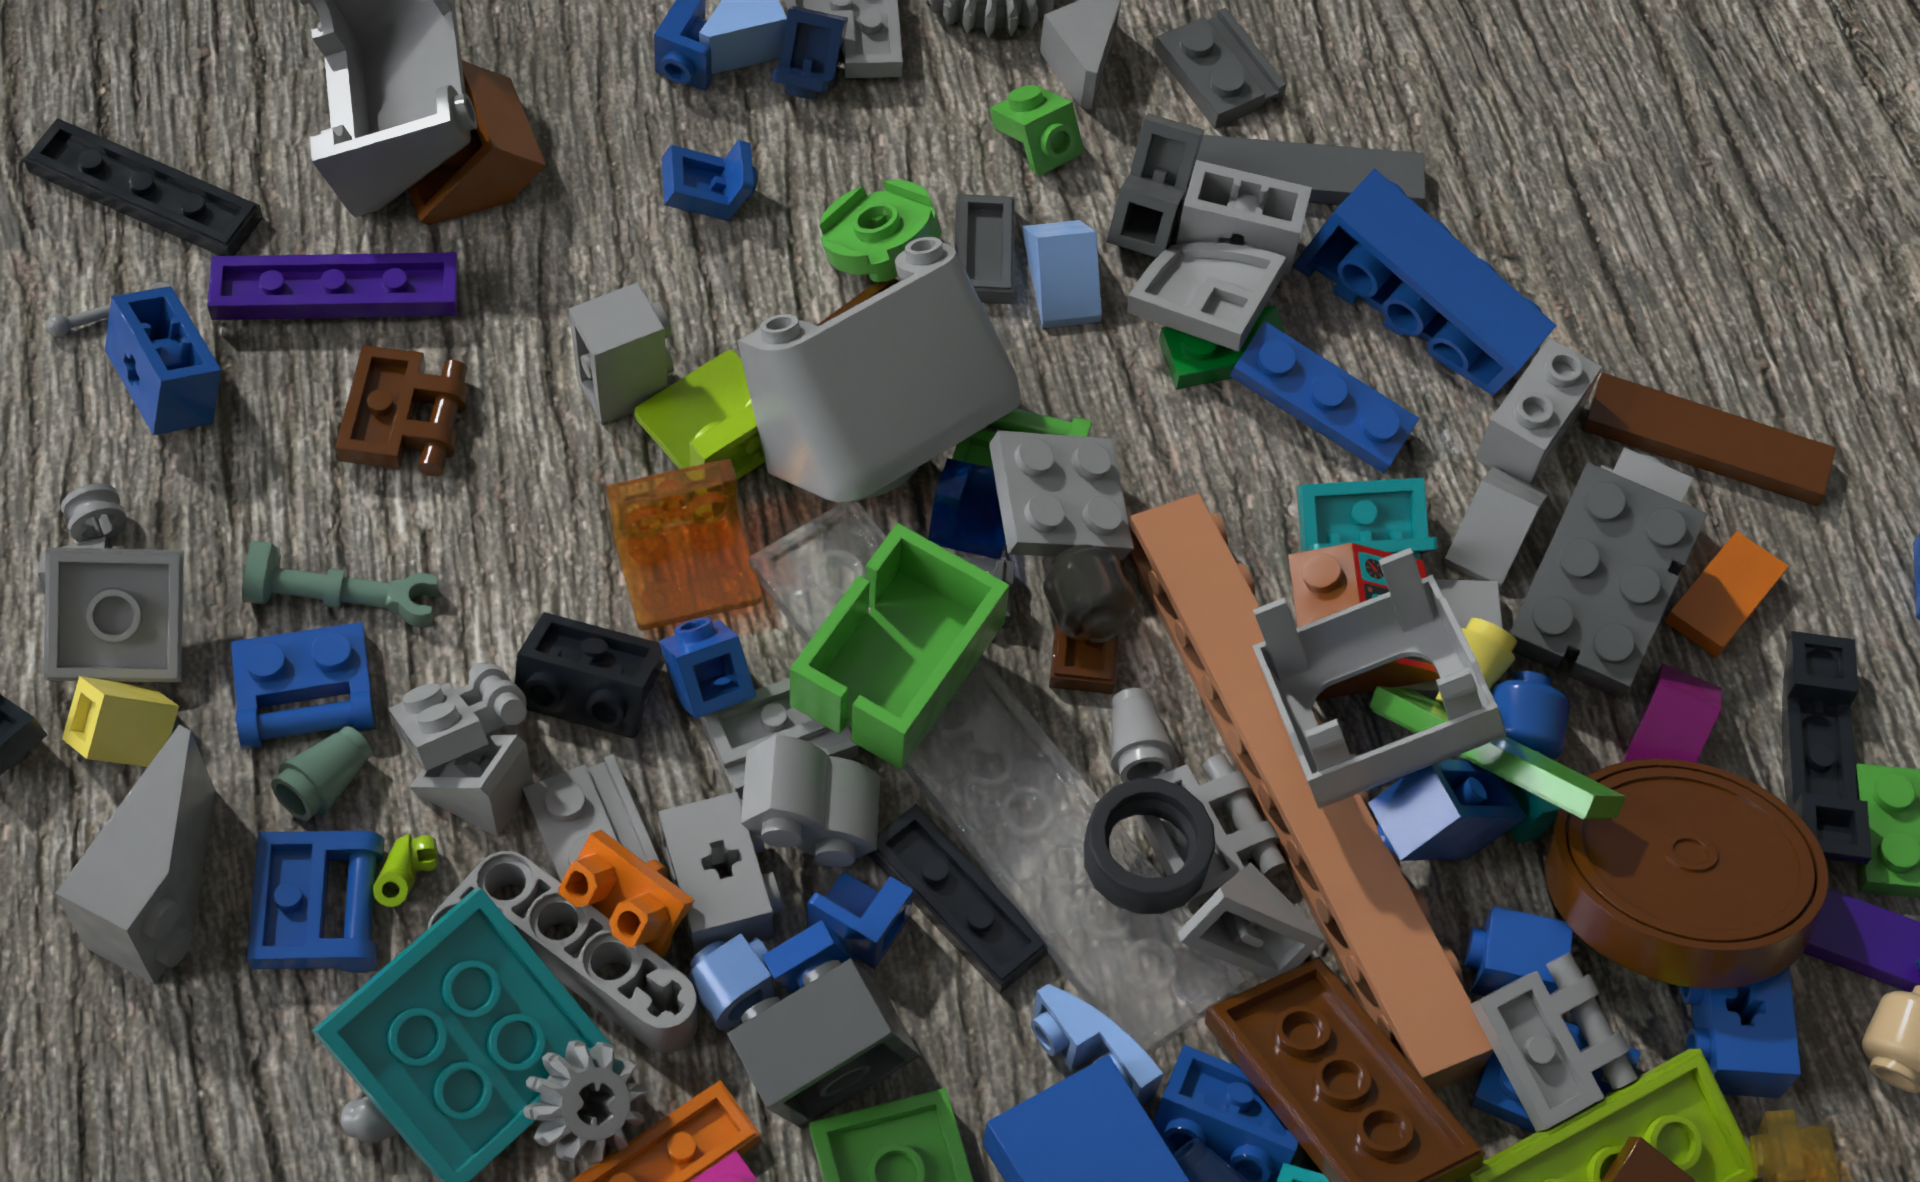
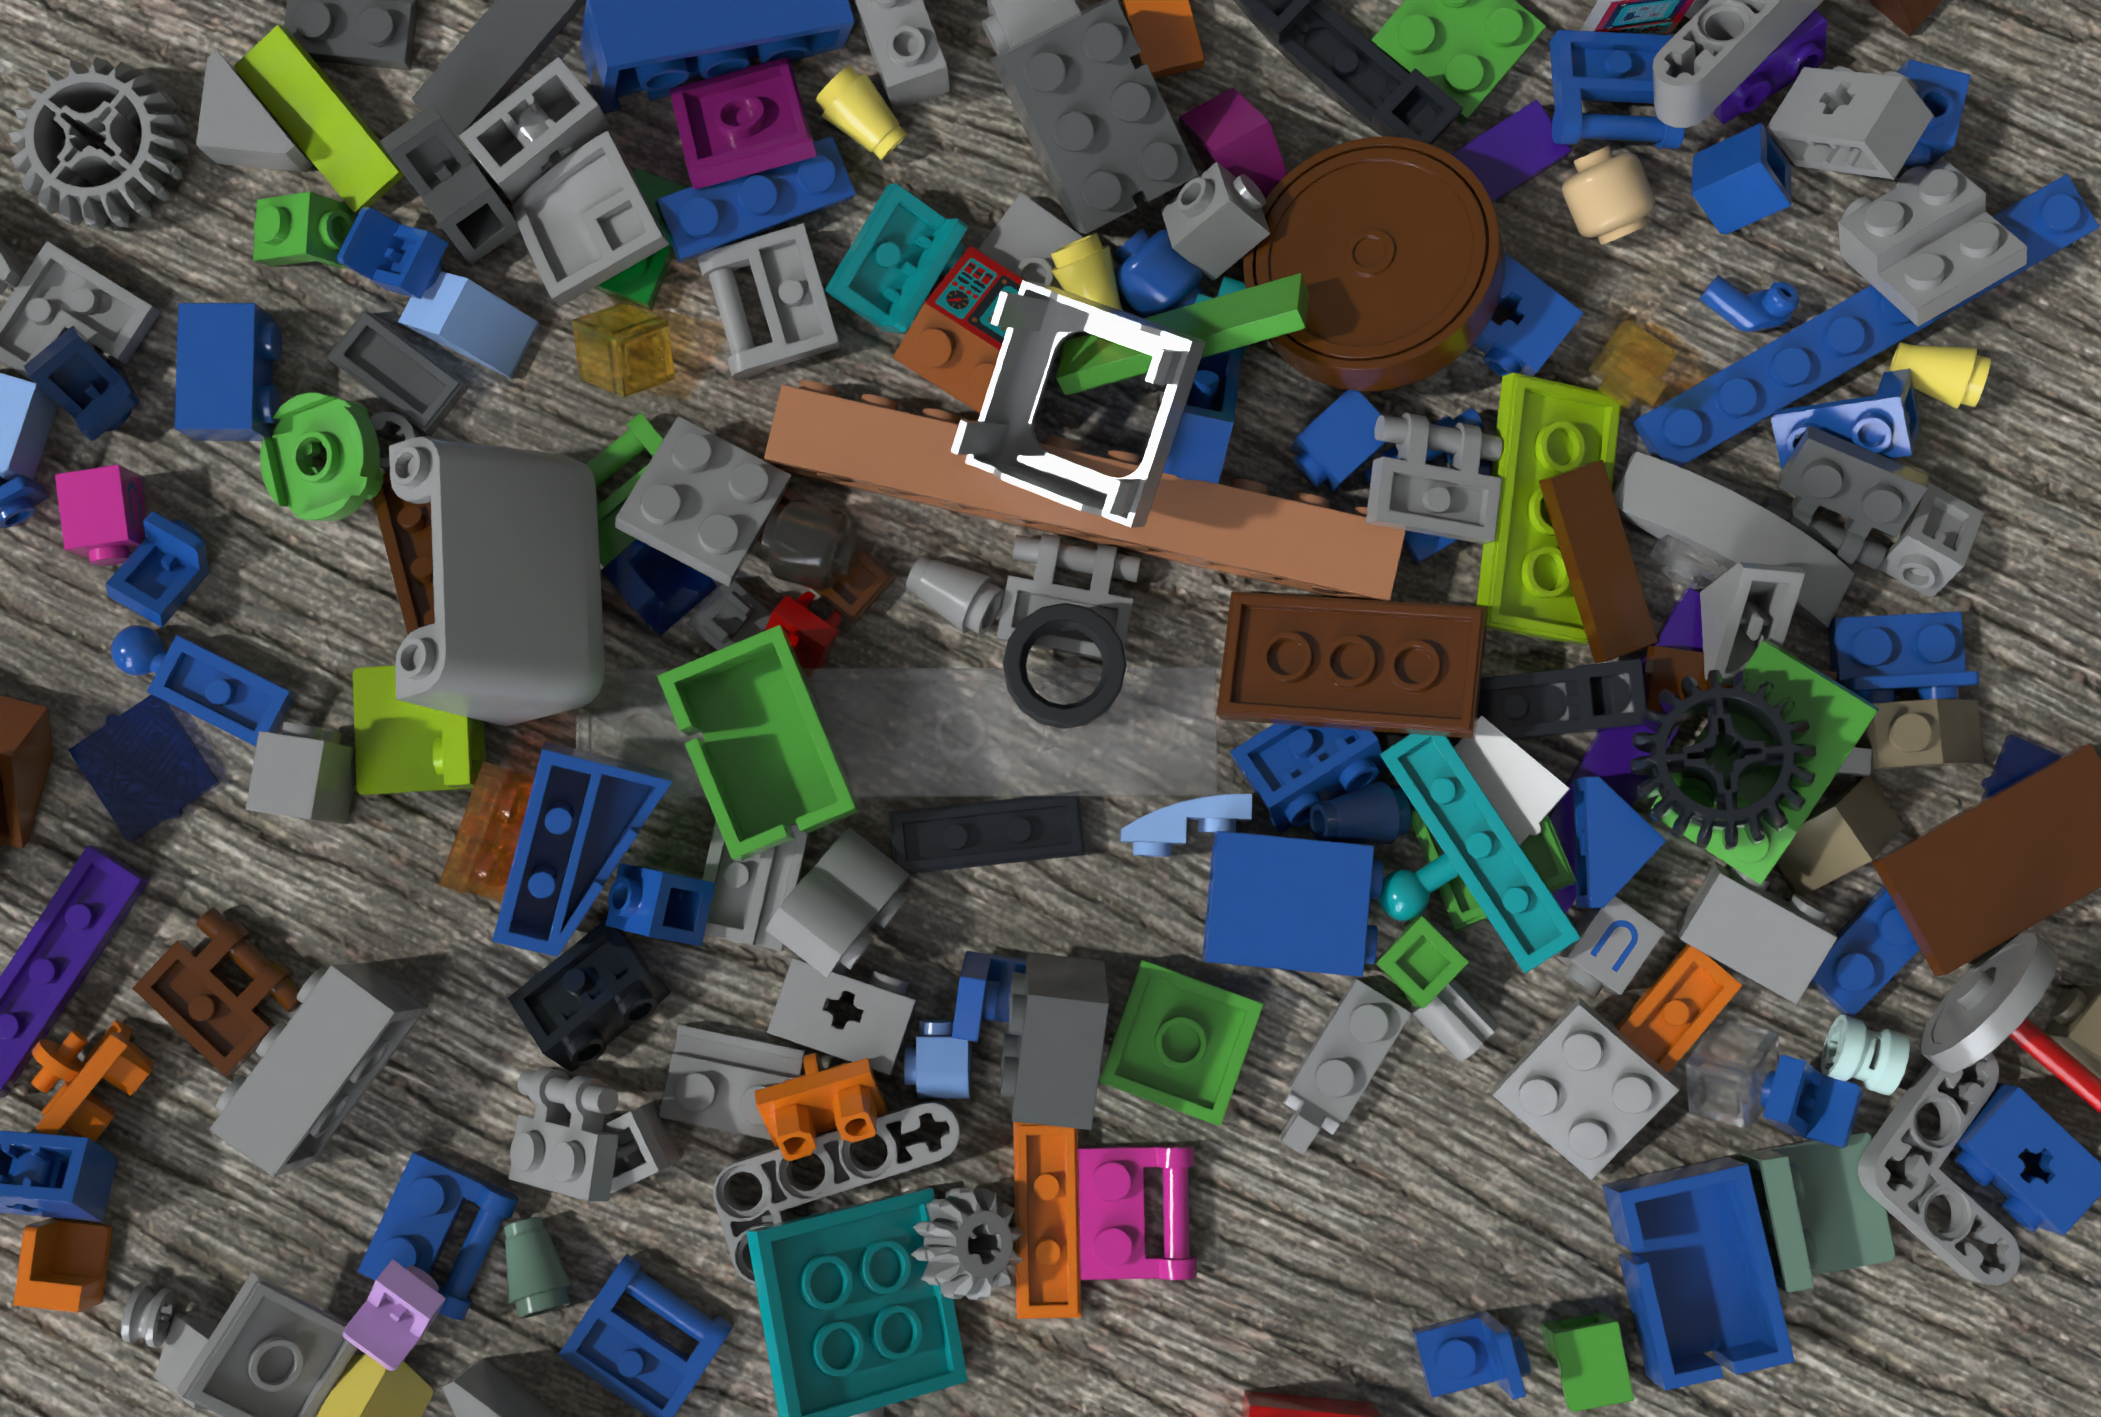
camera: 50 degrees left, 25 degrees up
sand green piece [242,540,439,628] -> none
lime arm [373,834,438,907] -> none
blue panel [807,873,913,969] -> none
light grey slope [1177,862,1324,979] -> none
light grey slope [1443,467,1549,591] -> none
none -> orange panel [13,1218,112,1313]
none -> orange hips [31,1018,154,1142]
none -> dark pink brick [55,464,147,566]
none -> clear blue piece [68,694,220,842]
none -> blue plate [111,625,297,746]
none -> blue brick [175,303,282,441]
none -> light grey brick [209,963,427,1177]
none -> lime tile [233,24,405,214]
none -> blue bracket [337,207,449,299]
none -> lavender bracket [343,1259,446,1371]
none -> blue wedge [492,742,673,957]
none -> clear yellow panel [572,303,675,398]
none -> magenta tile [669,57,817,190]
none -> light grey plate [697,223,841,379]
none -> red tile [765,591,842,680]
none -> light yellow cone [815,65,907,161]
none -> light grey brick [1161,162,1270,281]

